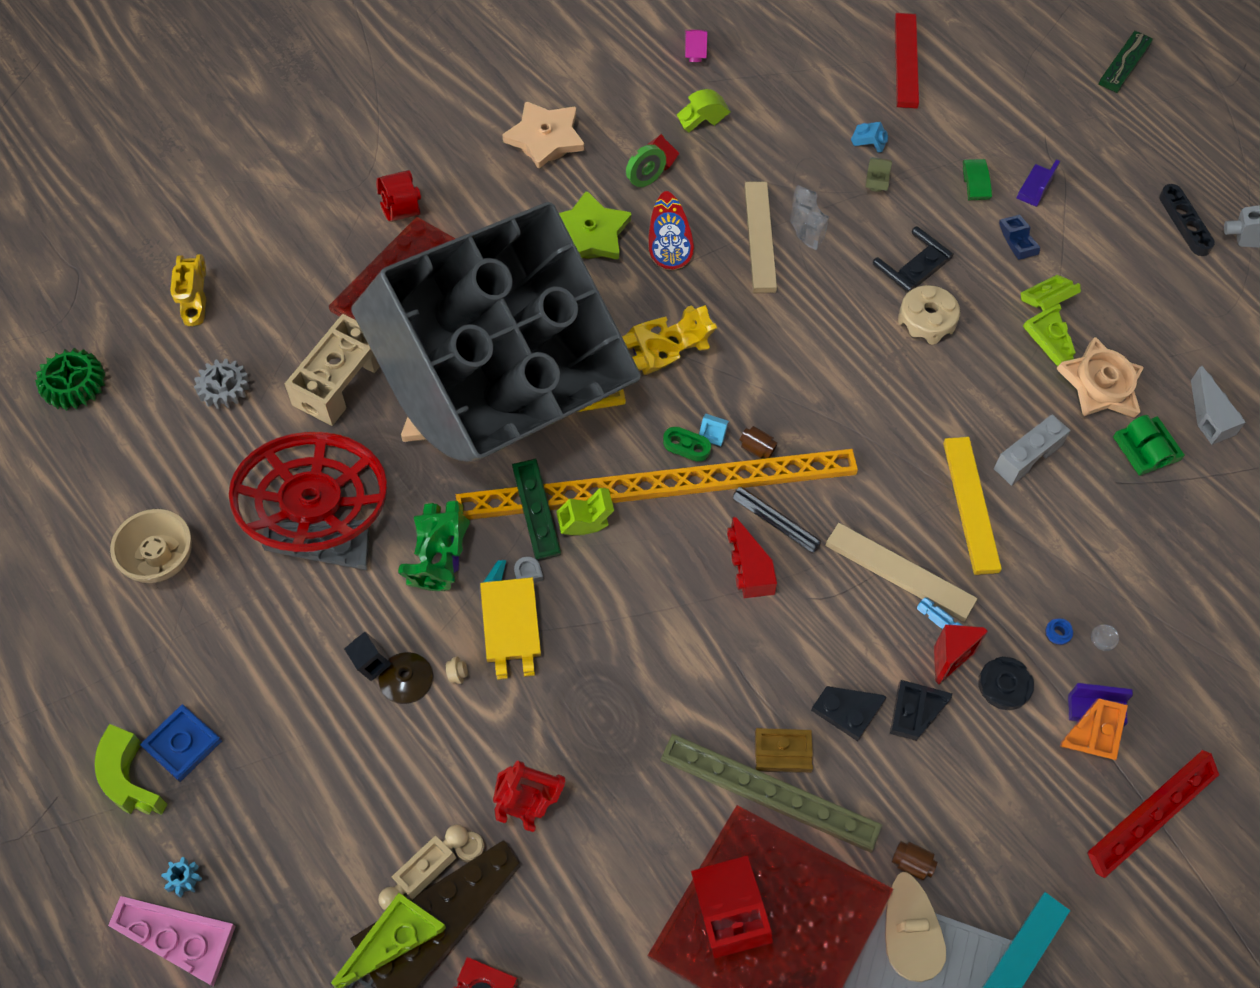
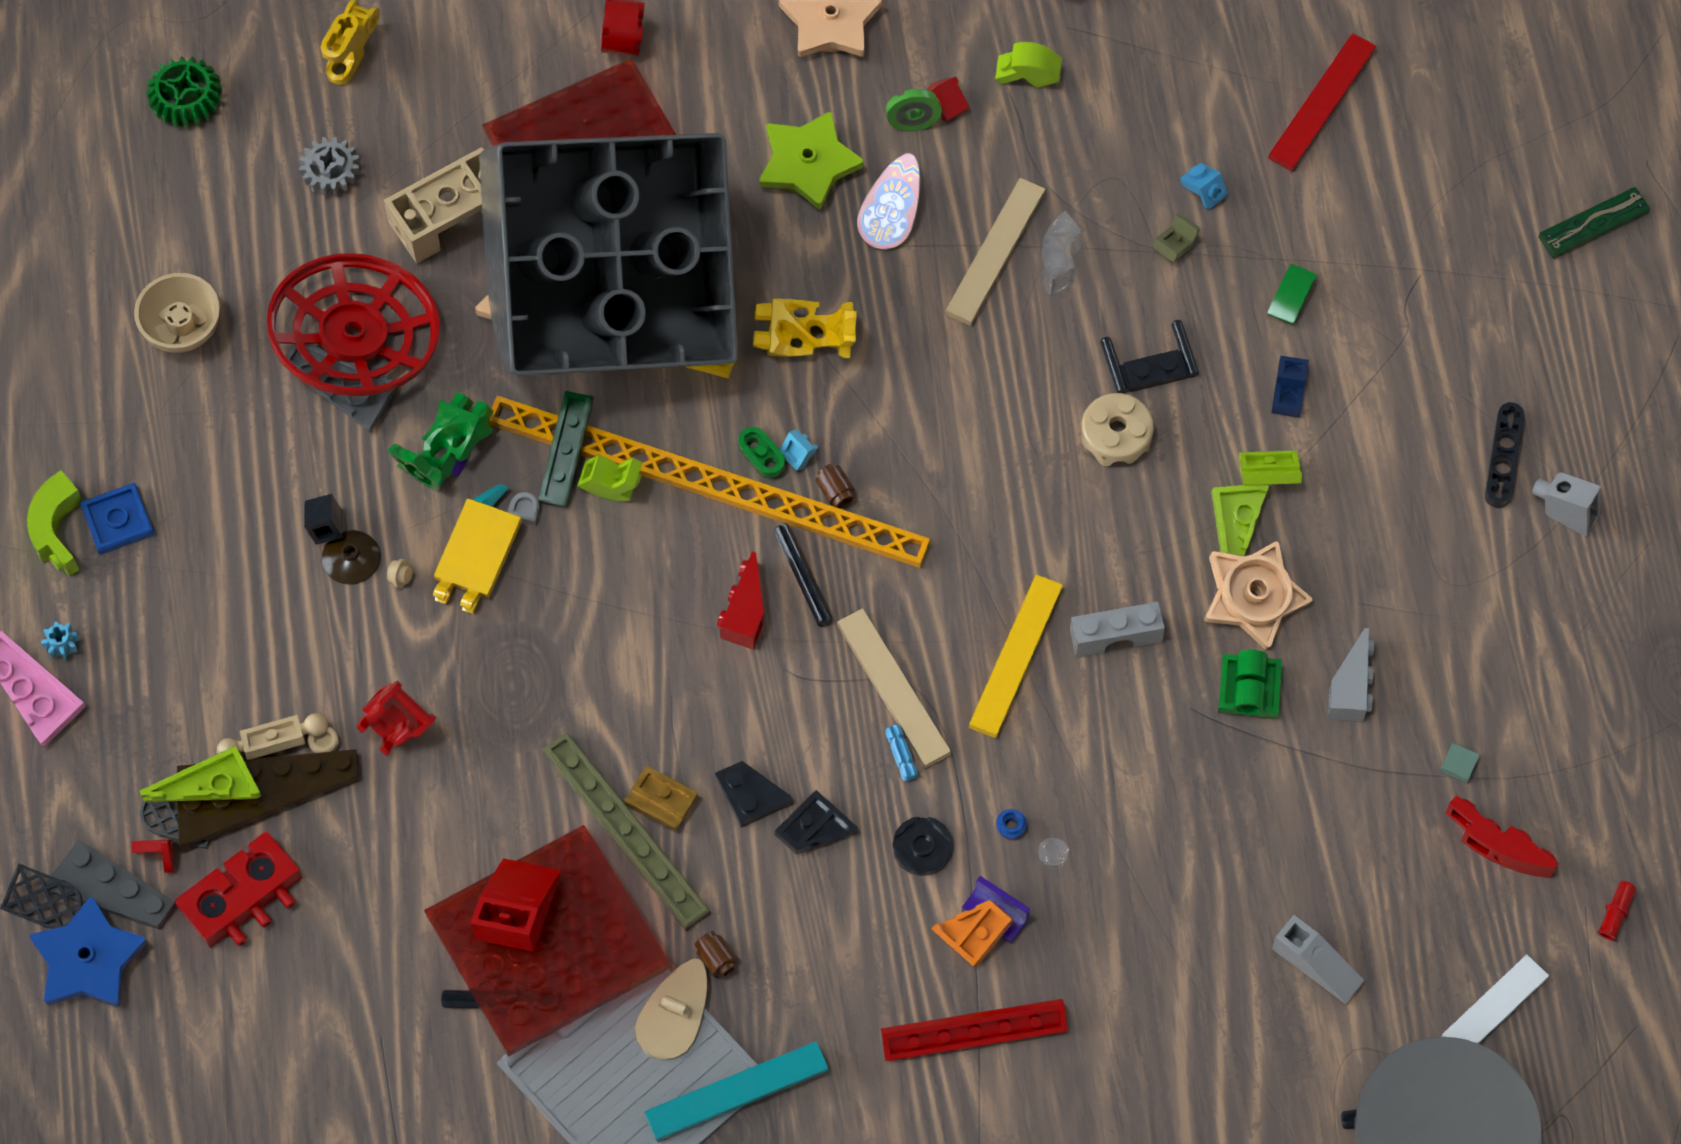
camera: 30 degrees right, 5 degrees up
red slope [934,624,988,685] -> none
dark purple panel [1016,159,1060,207] -> none

